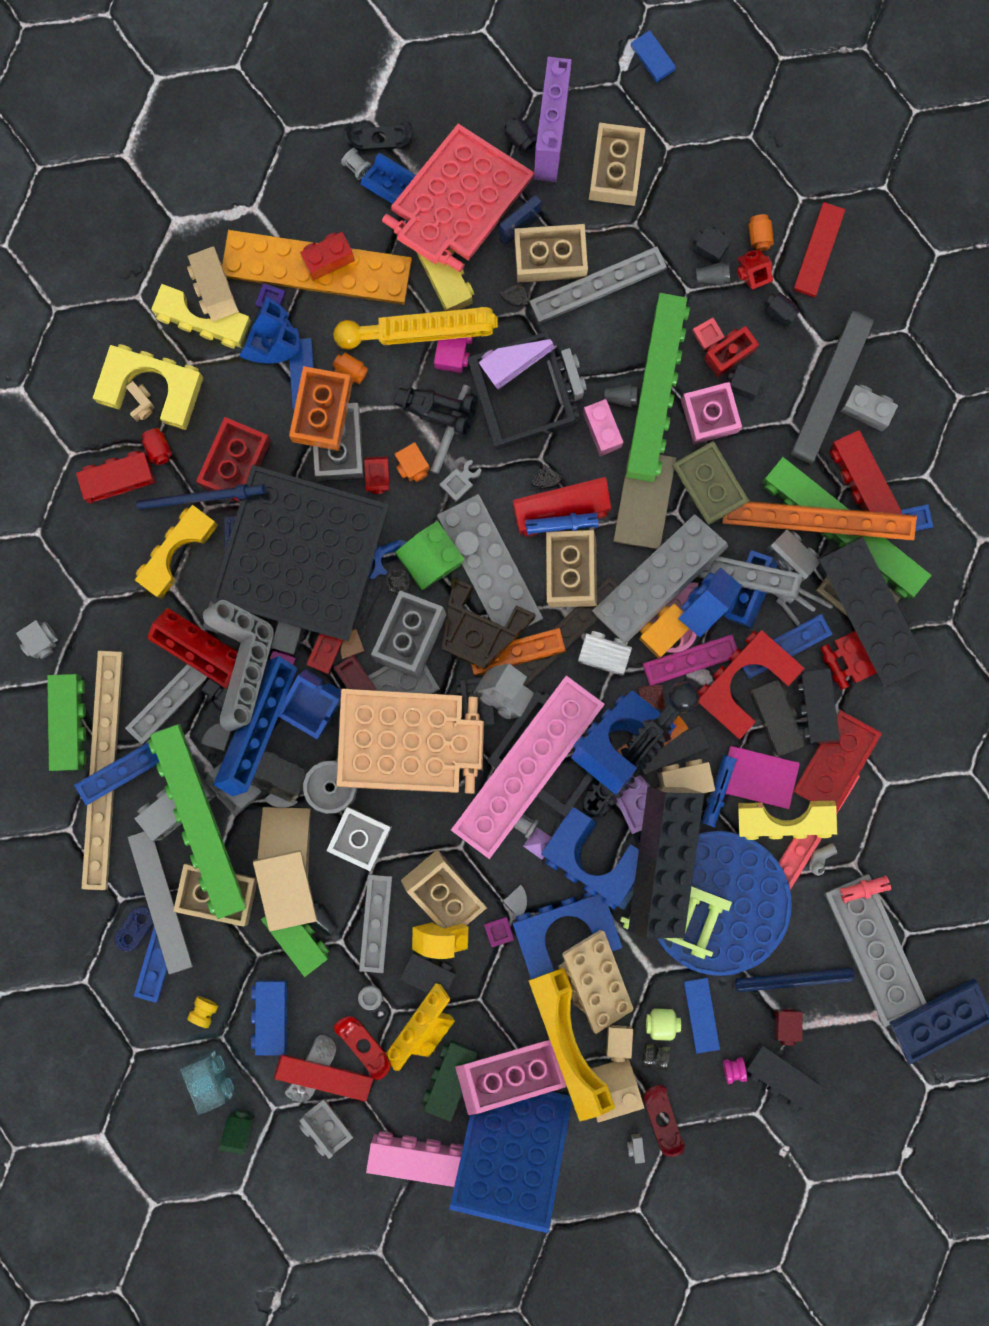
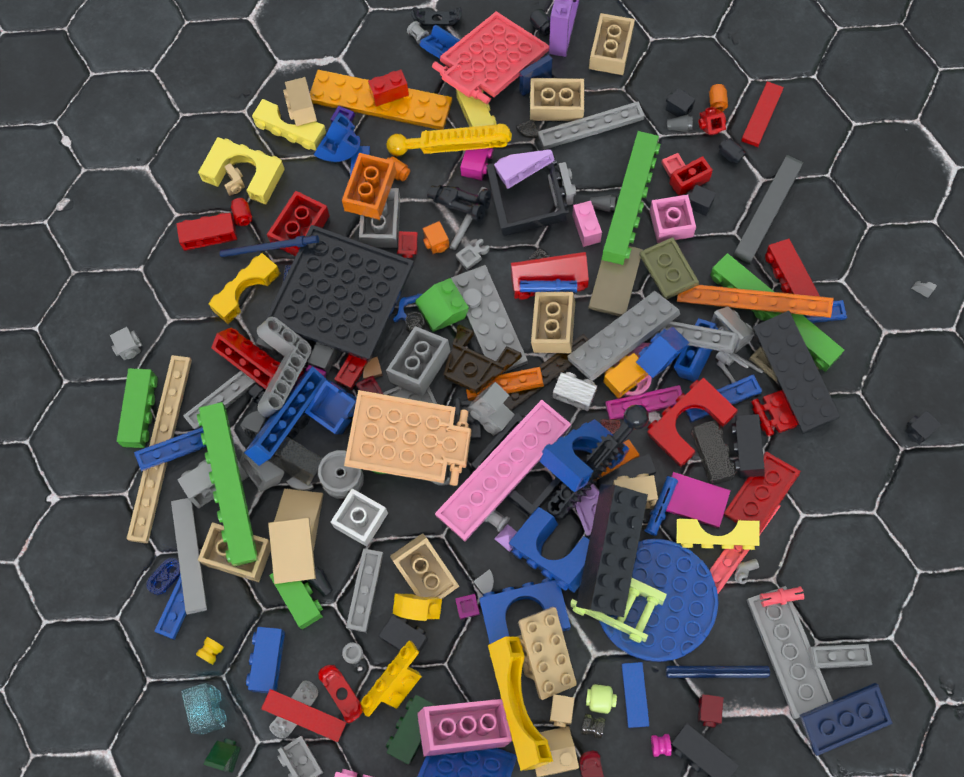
camera: 10 degrees right, 15 degrees down
light grey brick [840,385,898,432] -> none
none -> light grey tile [808,644,872,669]

